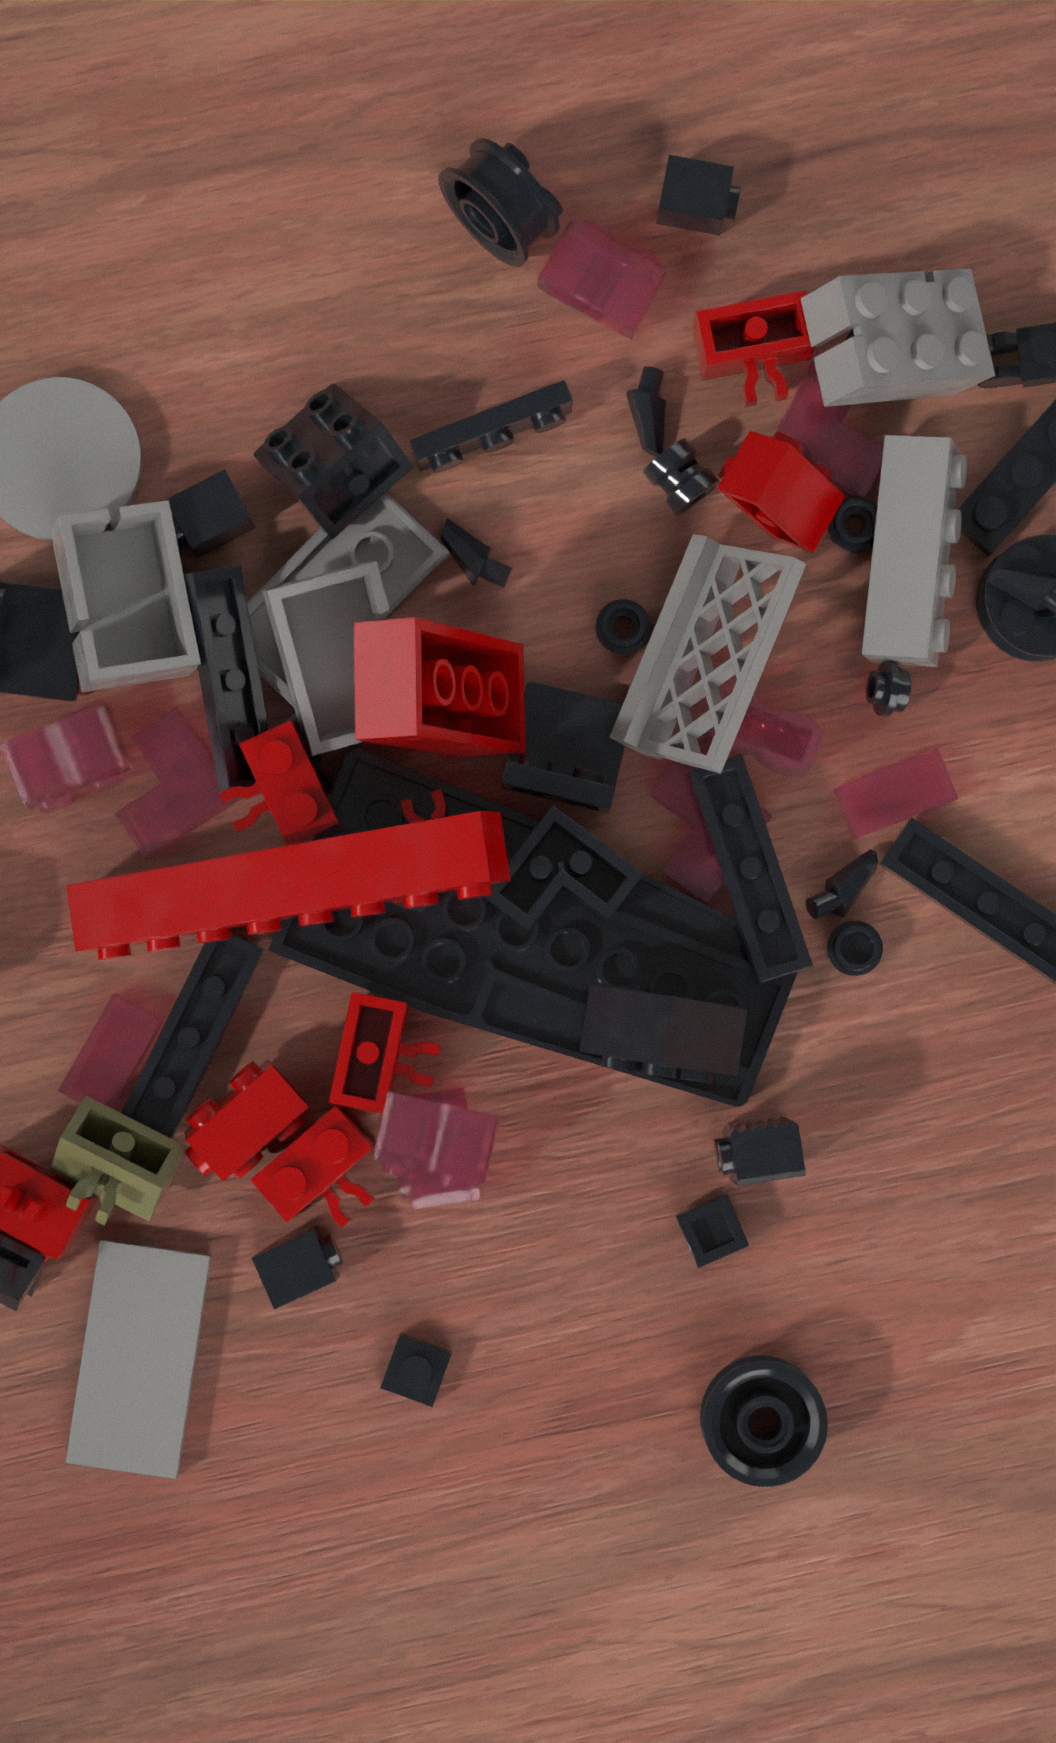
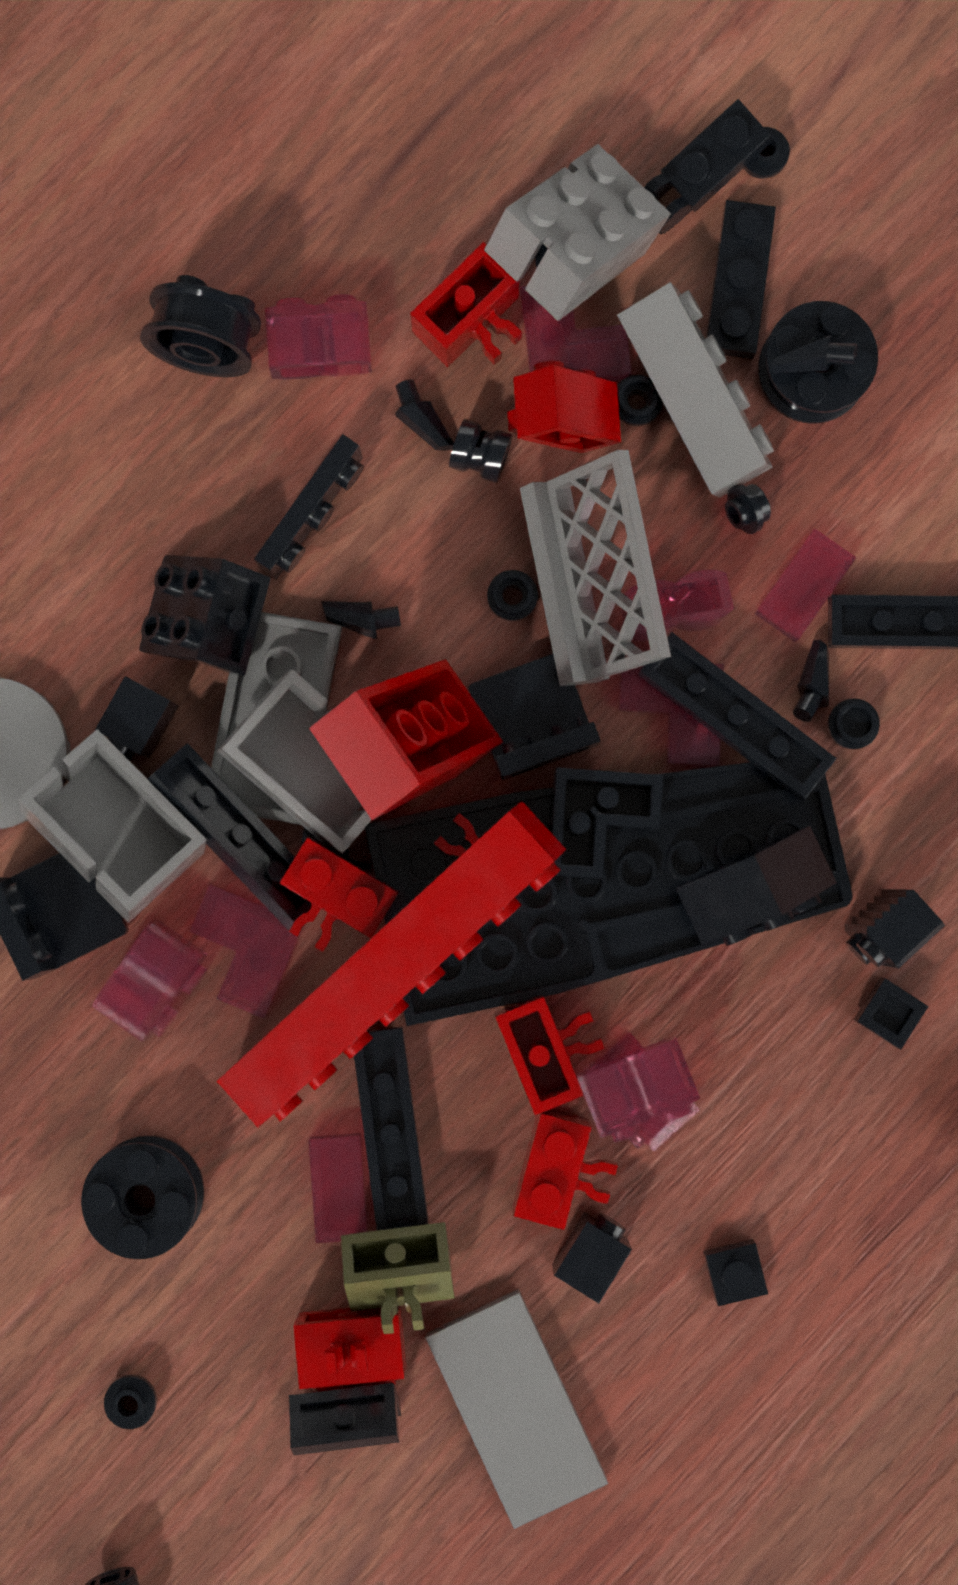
camera: 30 degrees left, 0 degrees up
red brick [184,1058,308,1182] -> none
black brick [656,154,741,236] -> none

